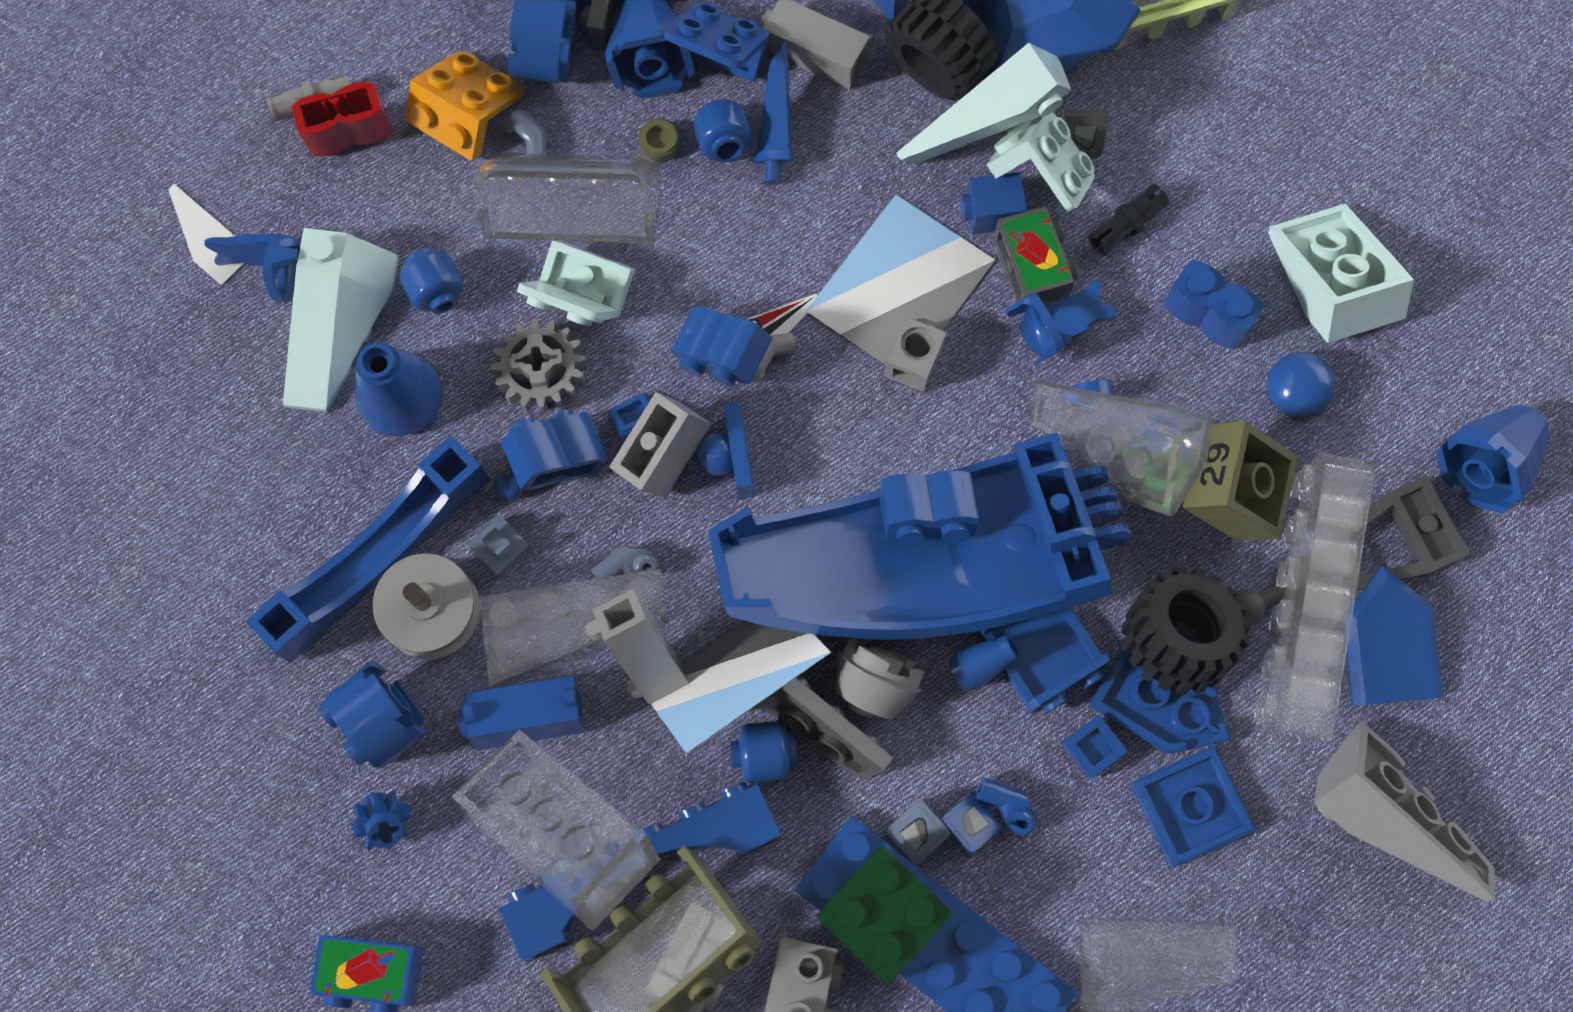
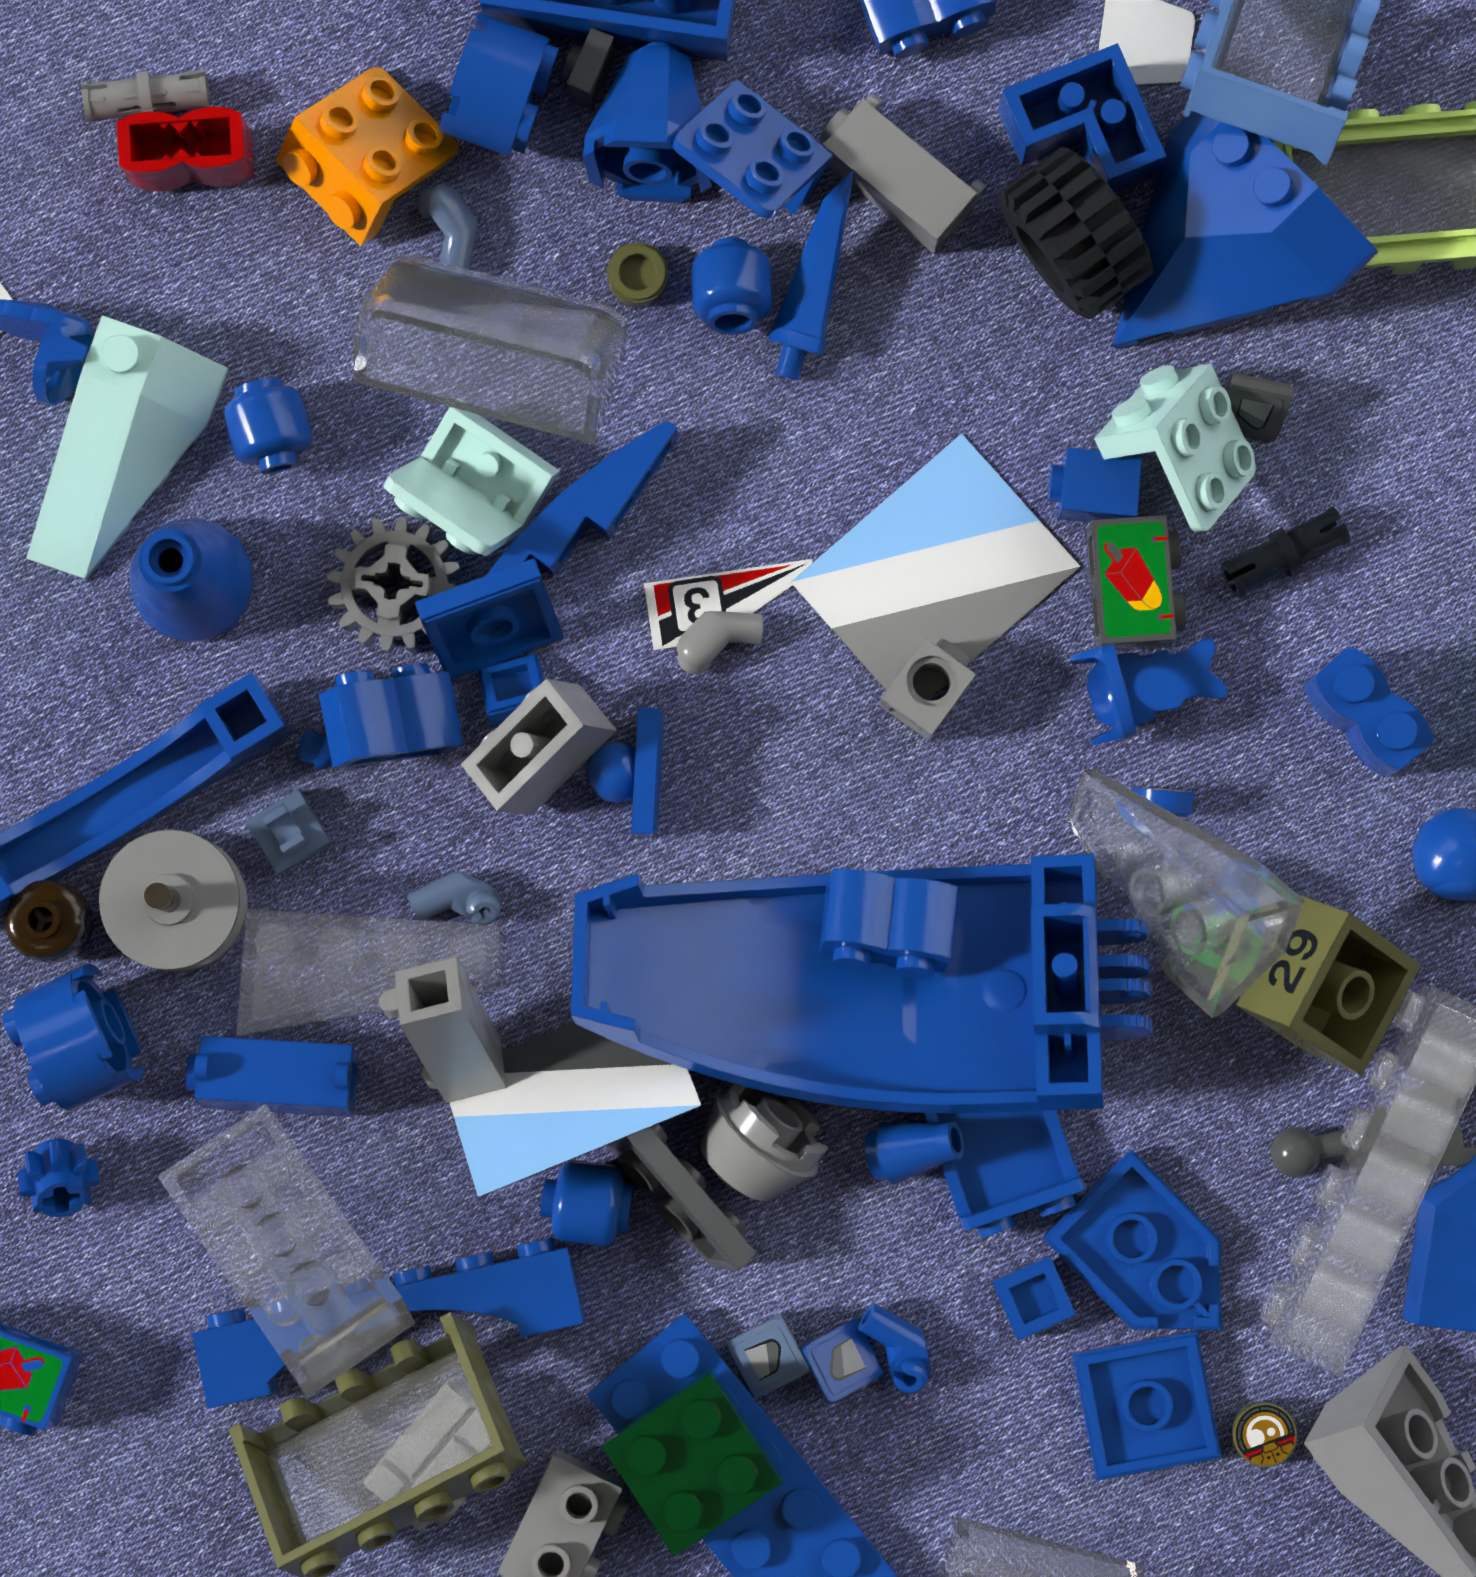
camera: 15 degrees right, 10 degrees up
blue brick [670,306,773,387] -> none
light aqua wedge [896,43,1071,164] -> none
black tyre [1121,567,1251,695] -> none
none -> dark brown head [5,880,94,963]
none -> blue tile [415,558,564,680]
none -> blue slope [486,420,678,577]
none -> tile [1231,1401,1297,1467]

